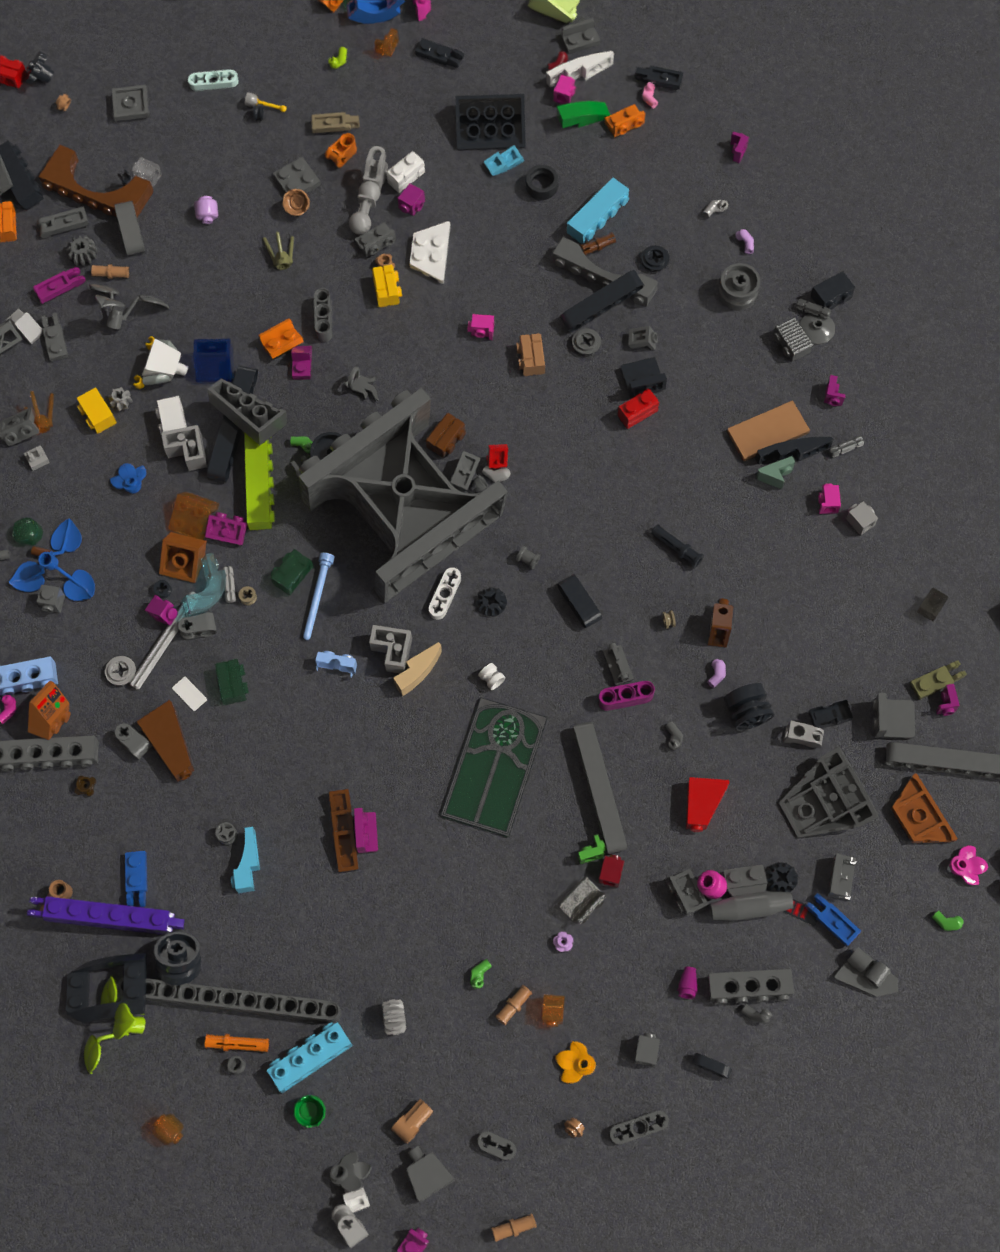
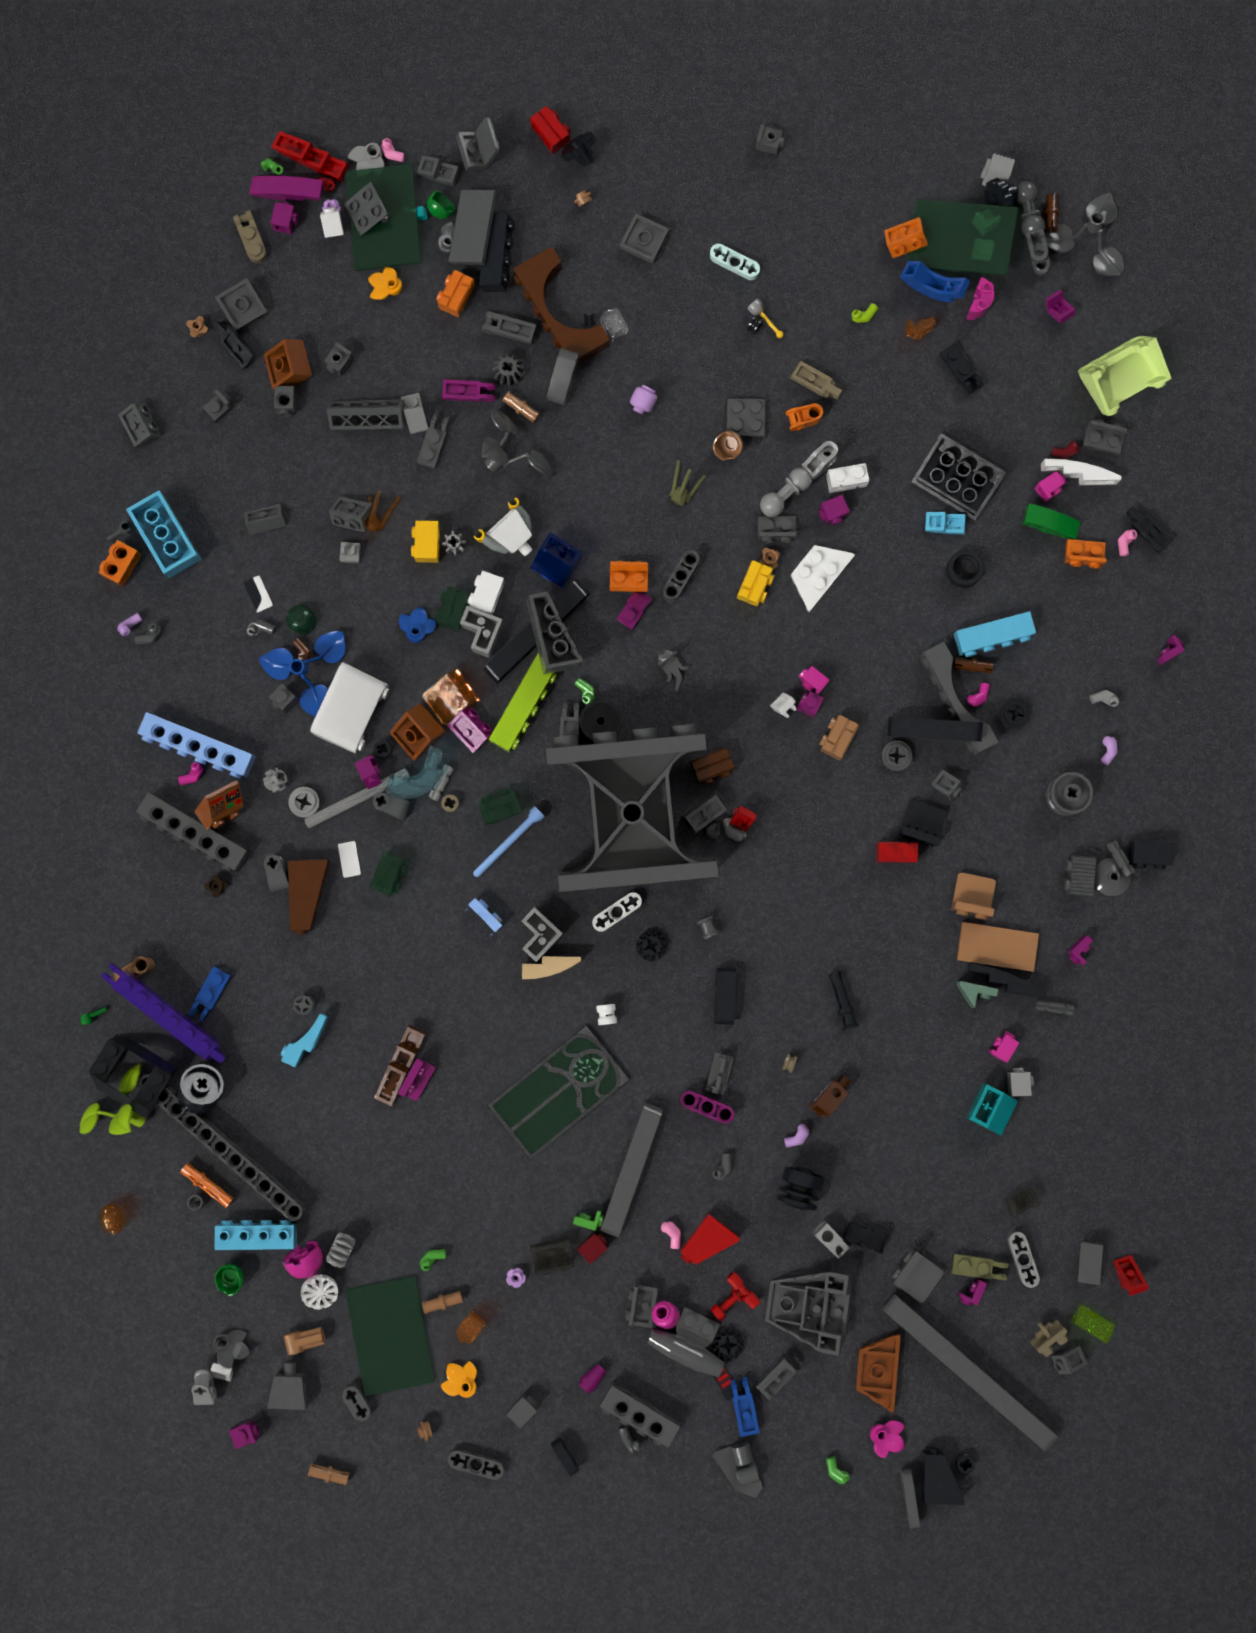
camera: 30 degrees right, 15 degrees up
none -> green hand [80,1007,107,1025]
none -> light grey gear [263,768,288,793]
none -> dark pink cylinder [282,1241,323,1279]
none -> white wheel [301,1275,338,1310]
none -> white windscreen [311,662,390,754]
none -> clear green piece [345,1276,435,1396]
none -> clear green brick [434,587,470,632]
none -> bright pink arm [661,1221,681,1249]
none -> red bar [710,1271,761,1321]
none -> white tile [770,693,796,718]
none -> magenta brick [796,691,824,718]
none -> medium nougat bracket [951,873,996,920]
none -> dark pink arm [966,683,990,707]
none -> teal slope [966,1083,1018,1136]
none -> light grey beam [1007,1231,1040,1288]

